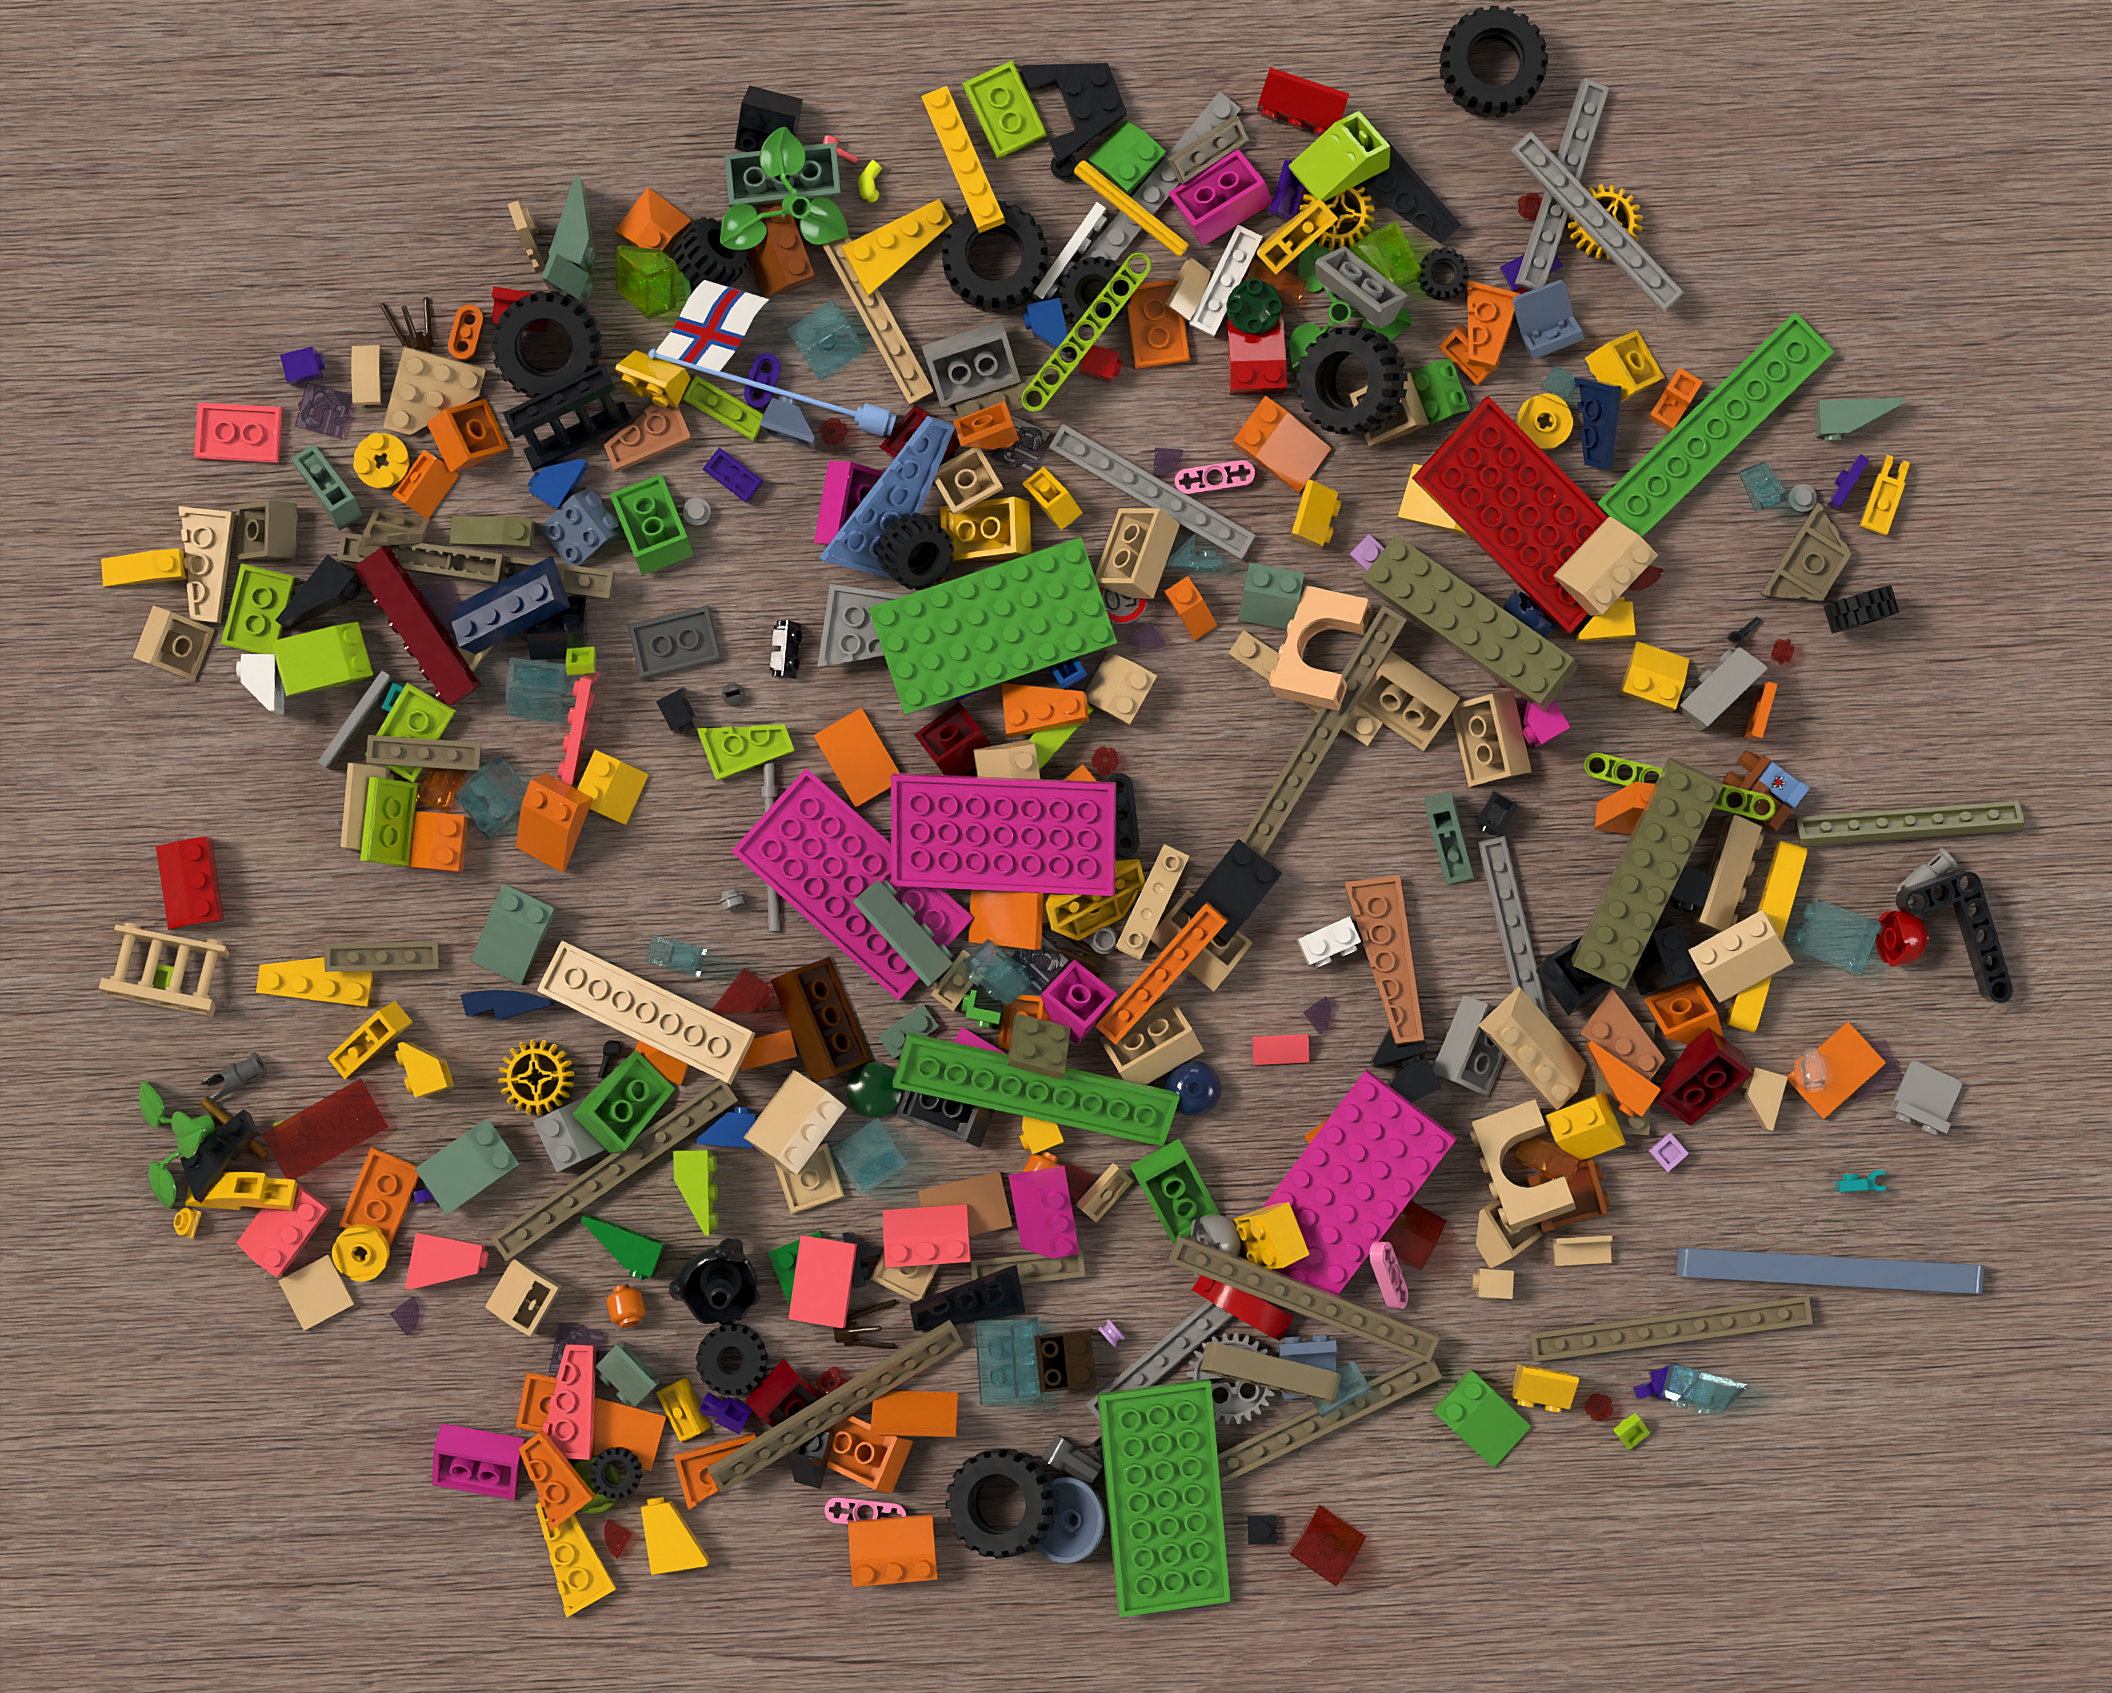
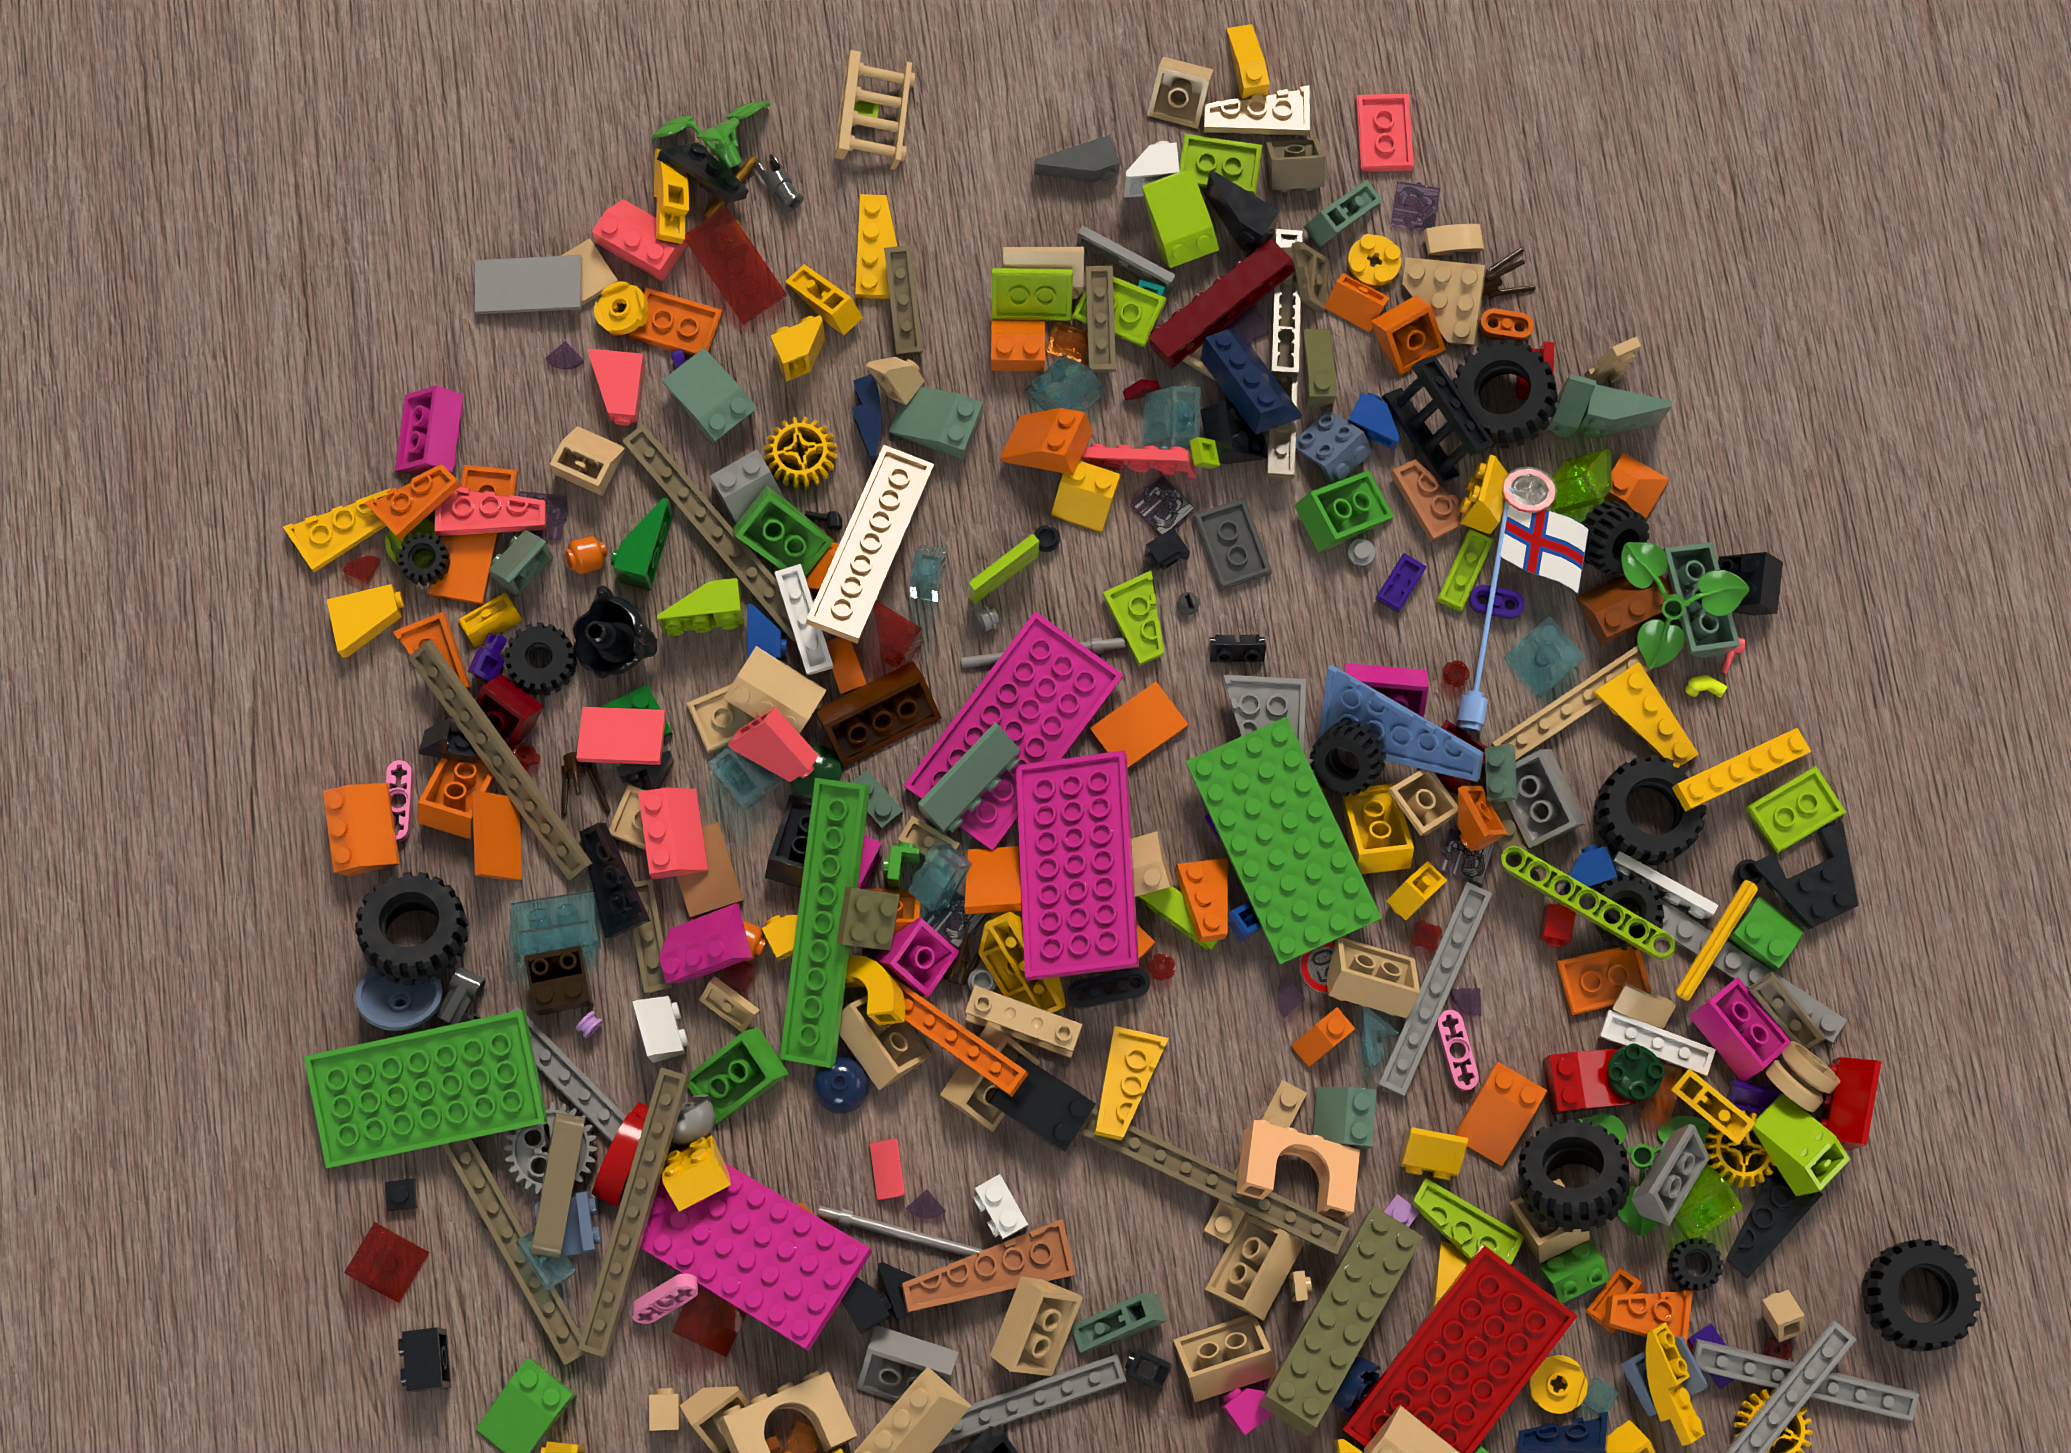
camera: 80 degrees right, 10 degrees down
red slope [156,836,224,930] -> none
yellow plate [174,1208,202,1239] -> none
dark purple brick [280,346,326,386] -> none
sand blue slope [760,396,818,451] -> none
dark red slope [914,702,992,776] -> none
tan slope [1085,651,1157,727] -> none
none -> black brick [398,1327,452,1392]
none -> light grey tile [475,255,582,314]
none -> white slope [633,996,689,1063]
none -> coral slope [728,707,819,782]
none -> white plate [775,564,834,676]
none -> light grey bar [817,1205,983,1257]
none -> yellow arch [845,955,905,1025]
none -> tan slope [866,357,925,405]
none -> lime tile [969,534,1039,605]
none -> tan slope [990,1276,1083,1376]
none -> dark grey slope [1034,135,1120,182]
none -> black plate [1034,525,1060,552]
none -> yellow wing [1094,1026,1169,1141]
none -> dark red tile [1123,379,1161,400]
none -> piece [1130,475,1195,535]
none -> tan plate [1287,1271,1312,1304]
none -> clear red plate [1411,920,1442,952]
none -> lime wing [1411,1178,1525,1264]
none -> sand green plate [1485,744,1517,804]
none -> clear piece [1502,467,1557,513]
none -> yellow slope [1646,1322,1705,1446]
none -> tan brick [1762,1290,1805,1342]
none -> tan wheel [1765,1041,1840,1112]

